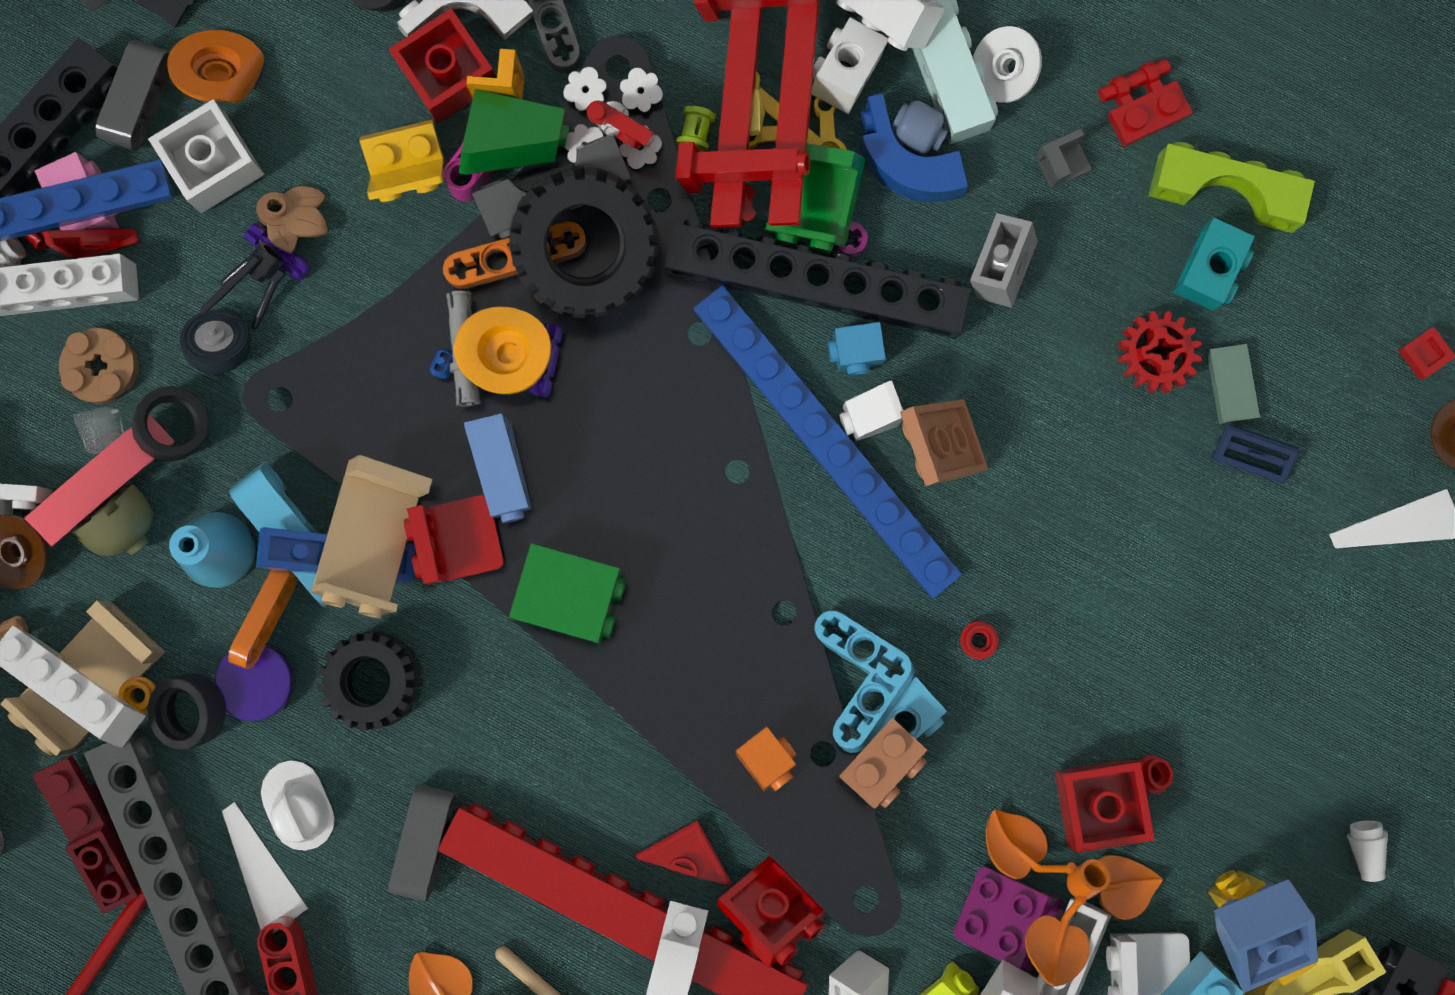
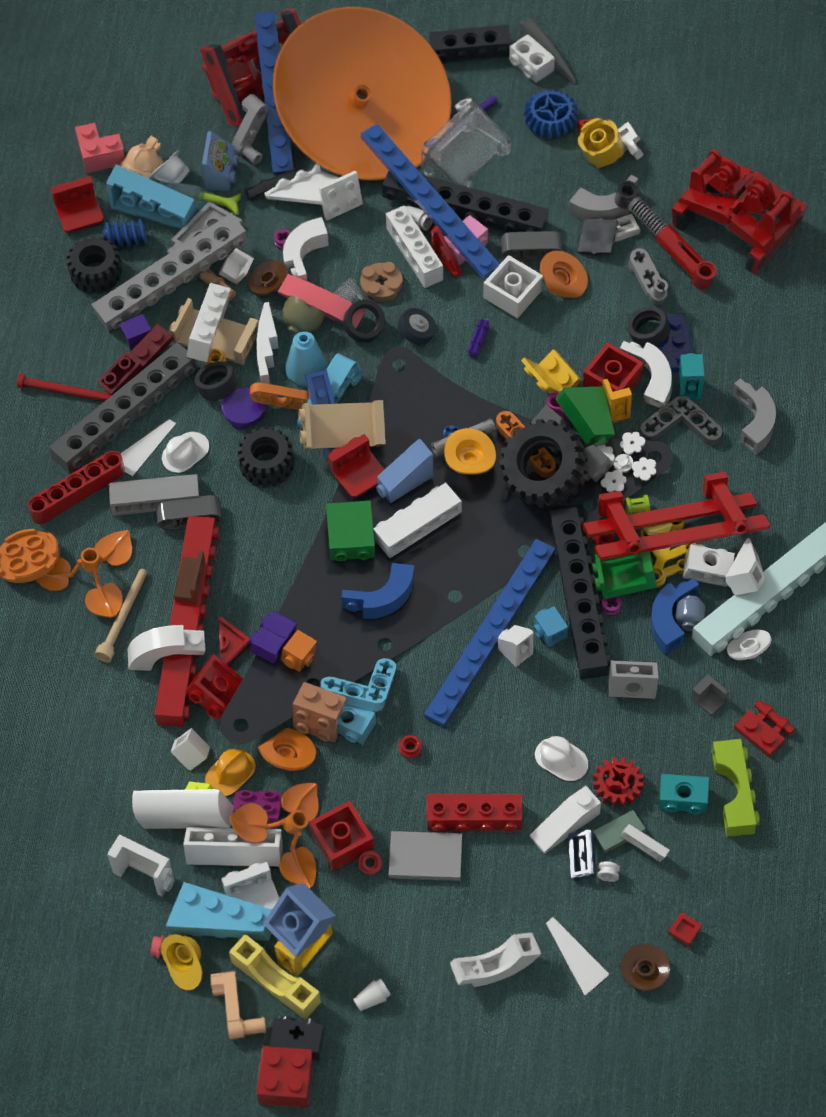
camera: 70 degrees right, 25 degrees down
black plant [200,242,286,329] -> none
medium nougat plate [256,186,328,253] -> none
dark purple axle [529,323,563,397] -> none
red plate [587,100,657,149] -> none
nougat plate [900,399,989,486] -> none
none -> light grey brick [109,474,200,516]
none -> dark purple panel [120,314,151,351]
none -> reddish brown panel [174,551,206,603]
none -> light orange piece [205,749,256,796]
none -> dark purple brick [249,611,298,664]
none -> white slope [257,302,278,384]
none -> orange hat [258,728,316,771]
none -> blue arch [341,563,414,619]
none -> white brick [373,483,462,558]
none -> light grey tile [389,831,462,881]
none -> red brick [427,794,522,832]
none -> white arch [450,933,541,987]
none -> white slope [530,786,601,854]
none -> white piece [535,736,588,781]
none -> white bush [597,862,620,882]
none -> white tile [620,824,669,862]

